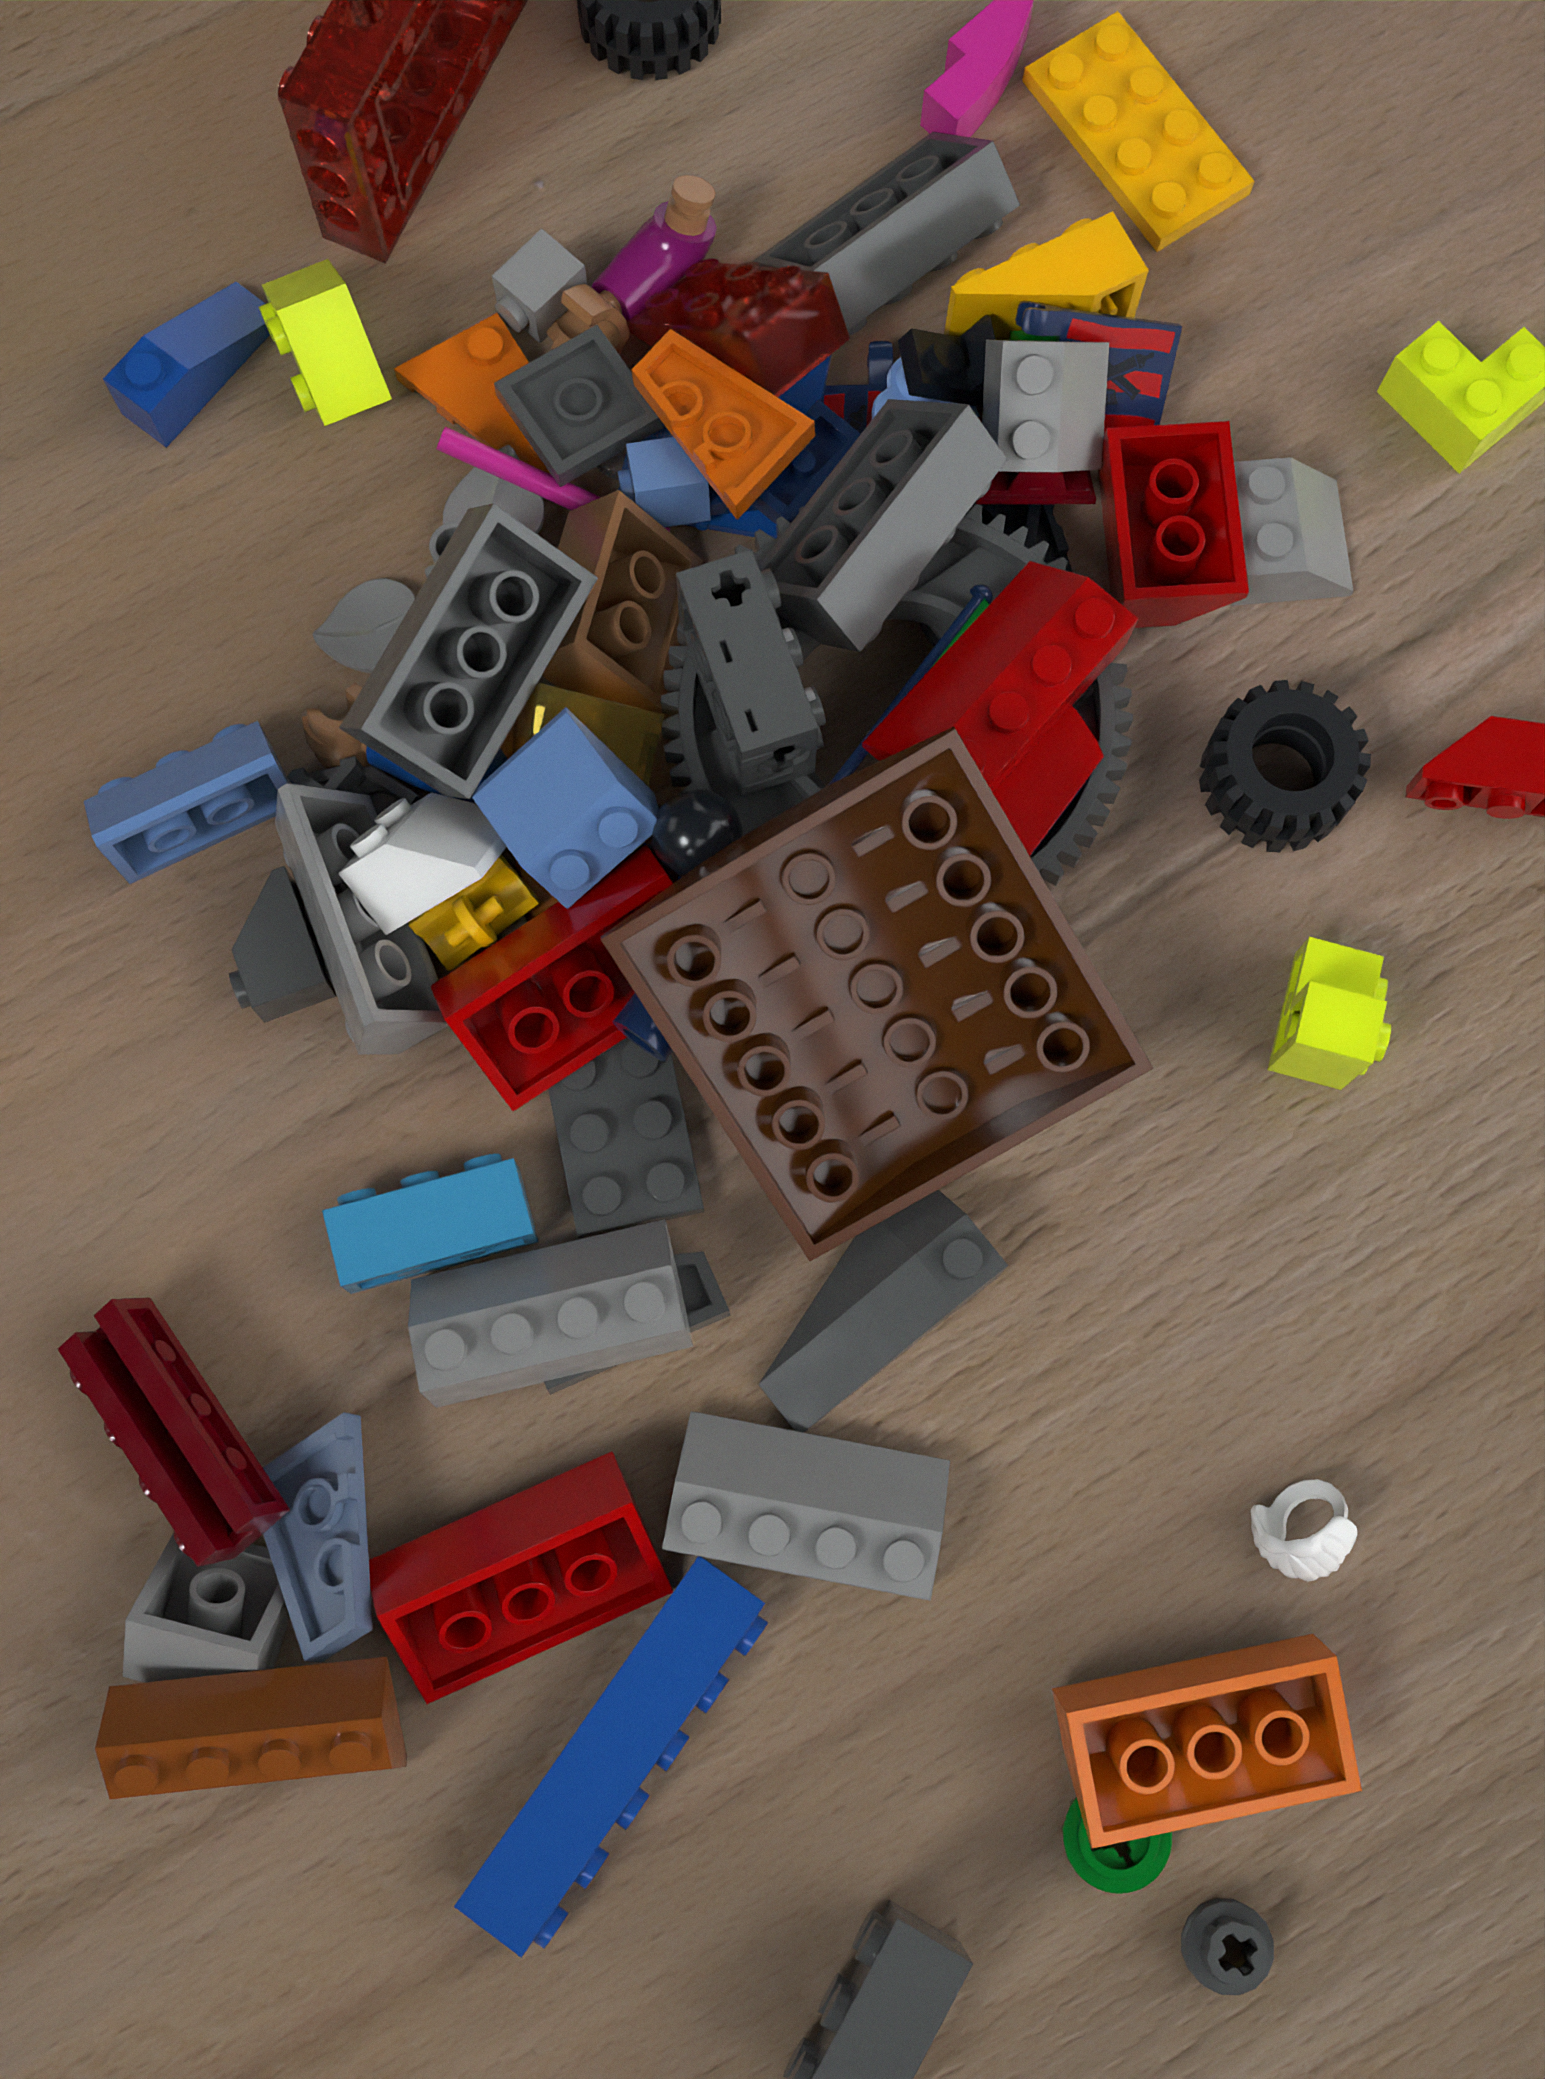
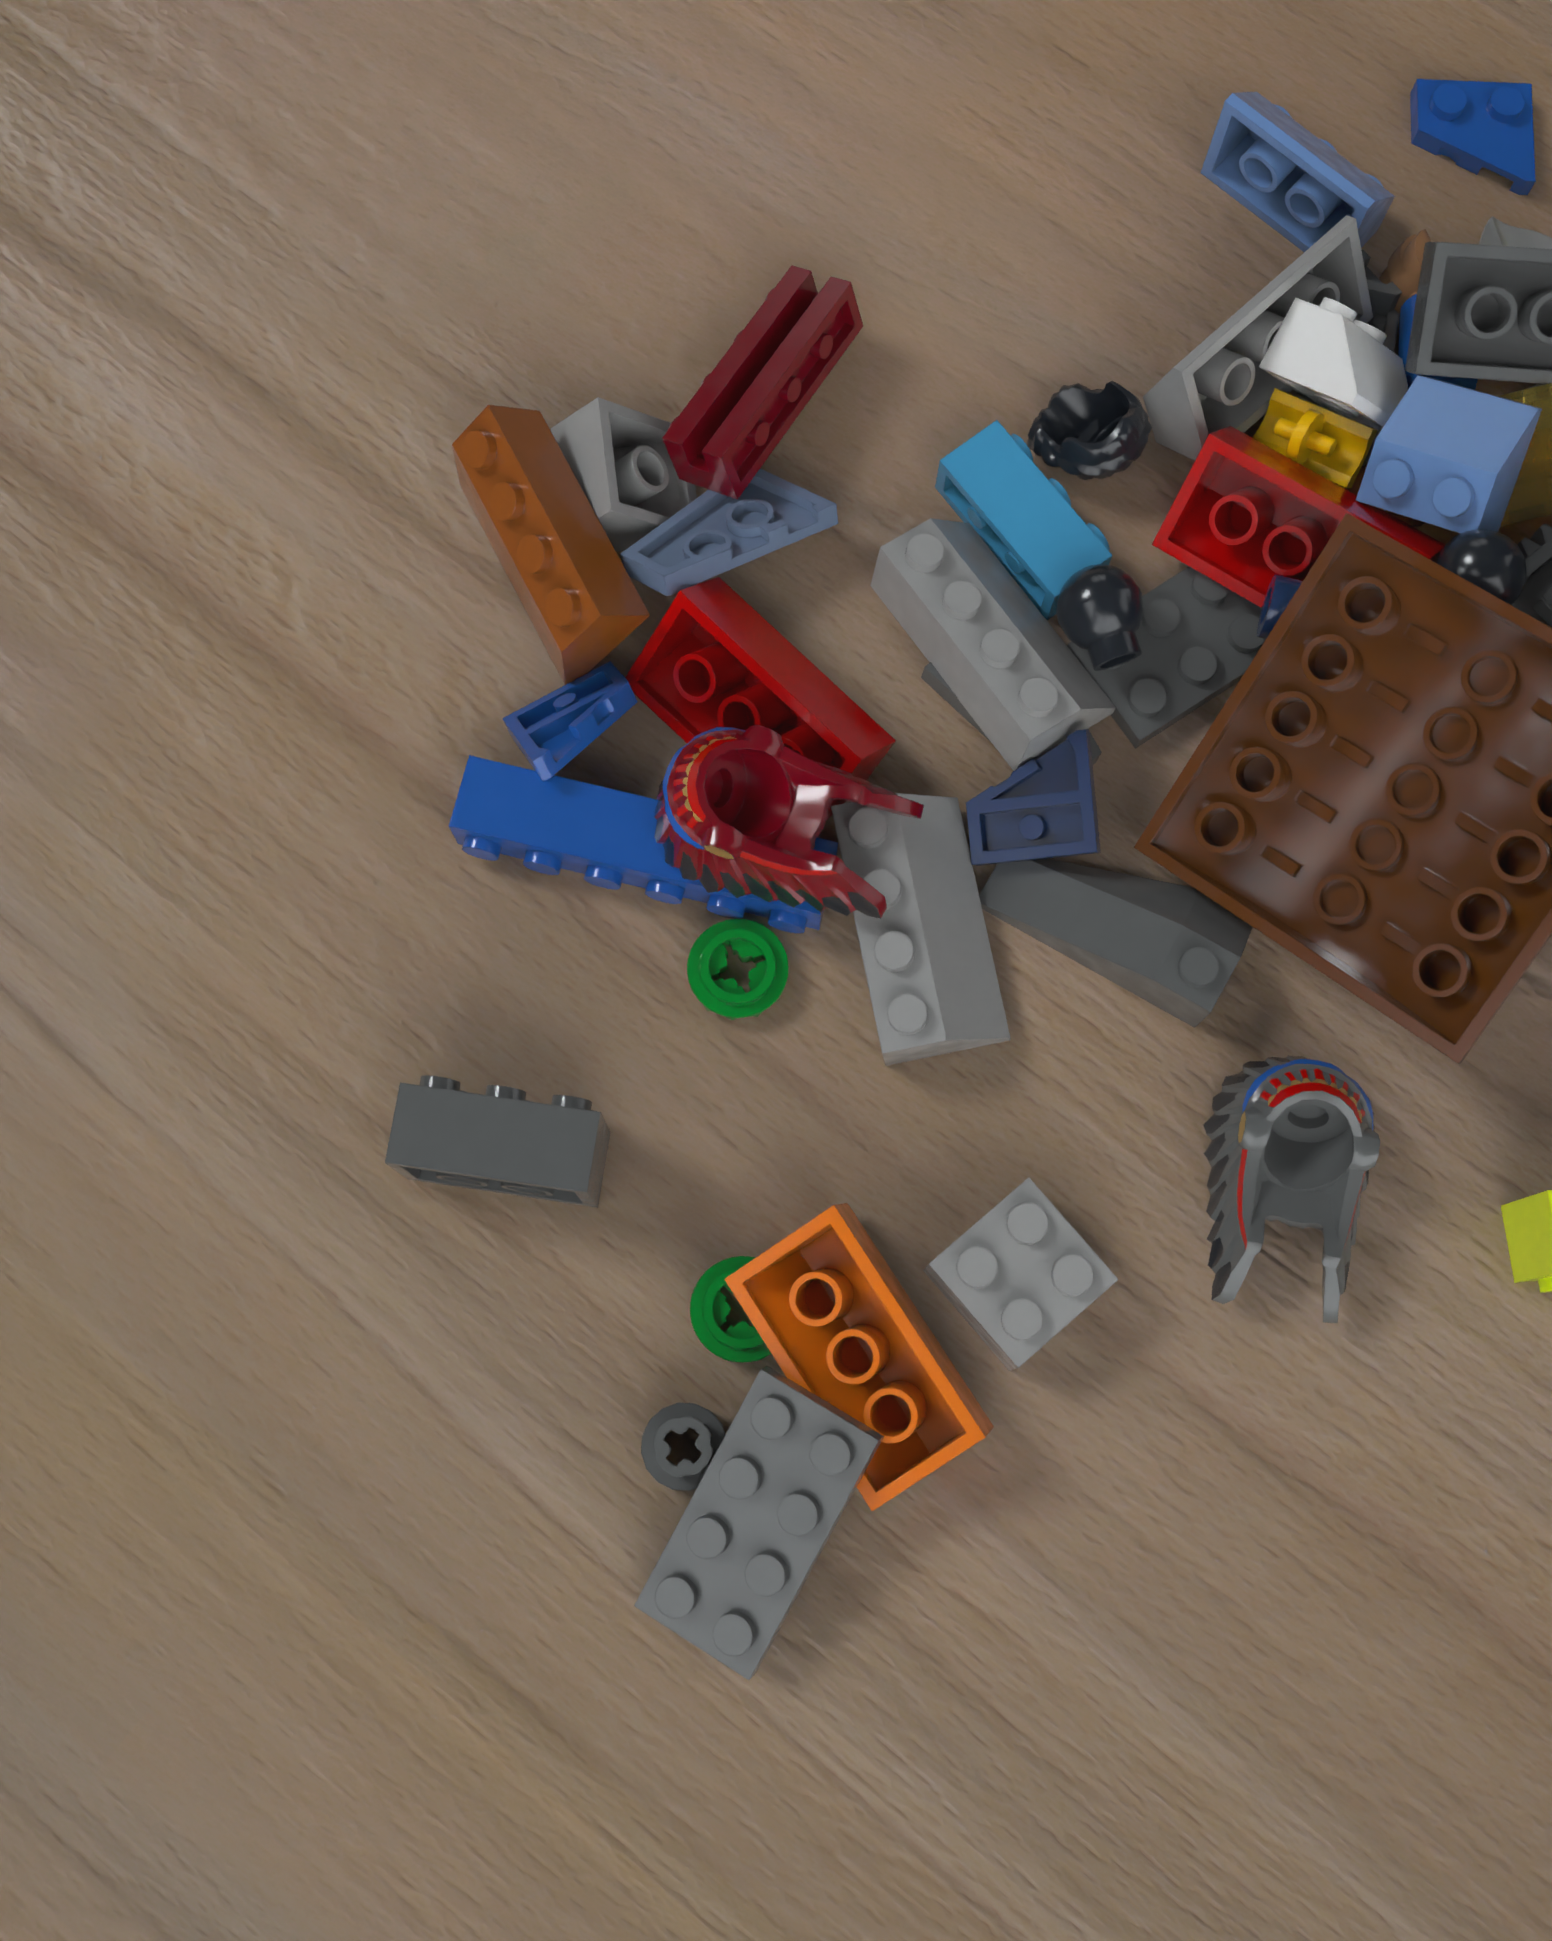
camera: 70 degrees right, 0 degrees up
dark grey slope [229,866,336,1023] -> none
white piece [1251,1479,1357,1582] -> none
none -> blue wing [502,661,638,782]
none -> dark grey plate [634,1366,884,1680]
none -> dark red piece [654,725,924,919]
none -> green gear [687,919,789,1020]
none -> light grey brick [923,1177,1119,1371]
none -> dark blue wing [966,729,1101,866]
none -> black hair [1027,381,1152,480]
none -> black piece [1056,564,1144,671]
none -> dark grey piece [1203,1055,1380,1323]
none -> blue wing [1410,79,1536,195]

